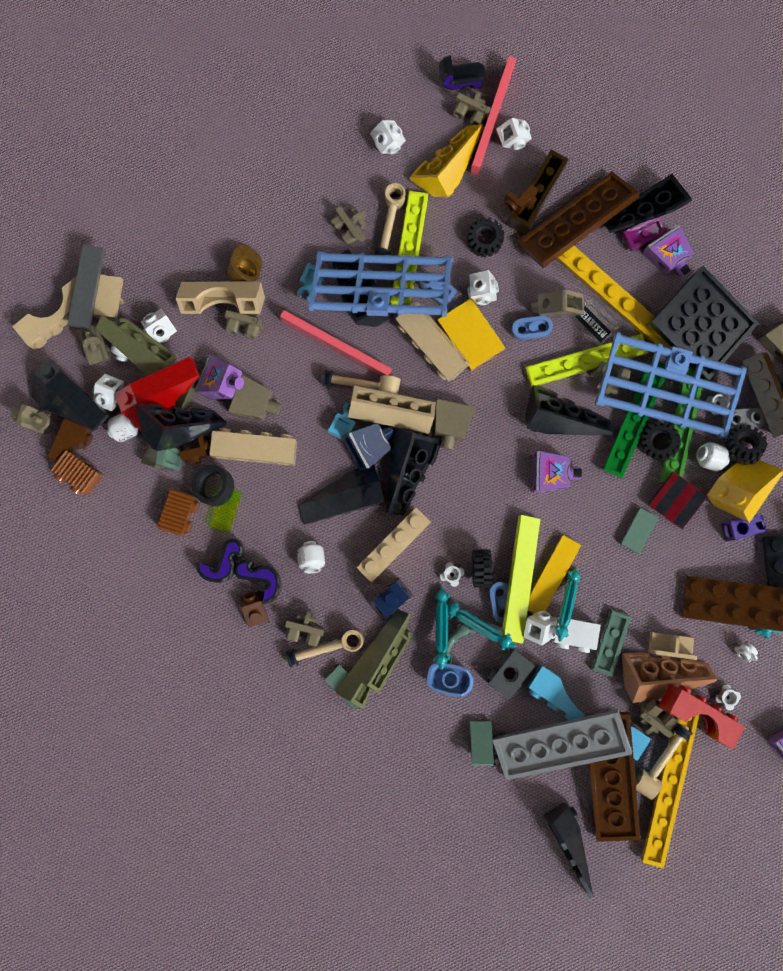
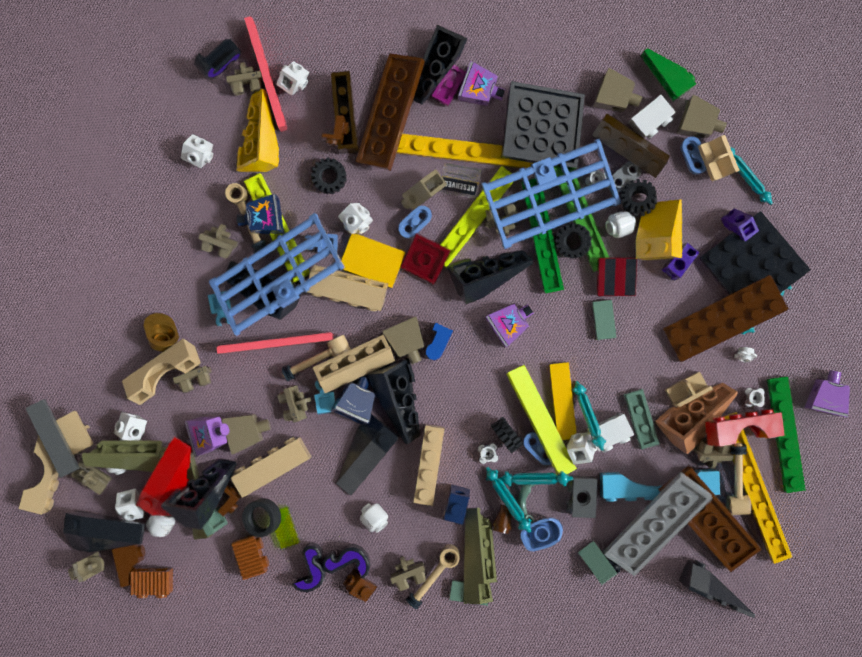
camera: 30 degrees left, 5 degrees up
none -> dark blue torso [237,194,284,234]
none -> dark tan hips [278,385,311,423]
none -> dark red tile [400,233,451,284]
none -> blue leg [426,323,453,360]
none -> reddish brown cone [493,504,512,534]
none -> green plate [767,376,806,493]

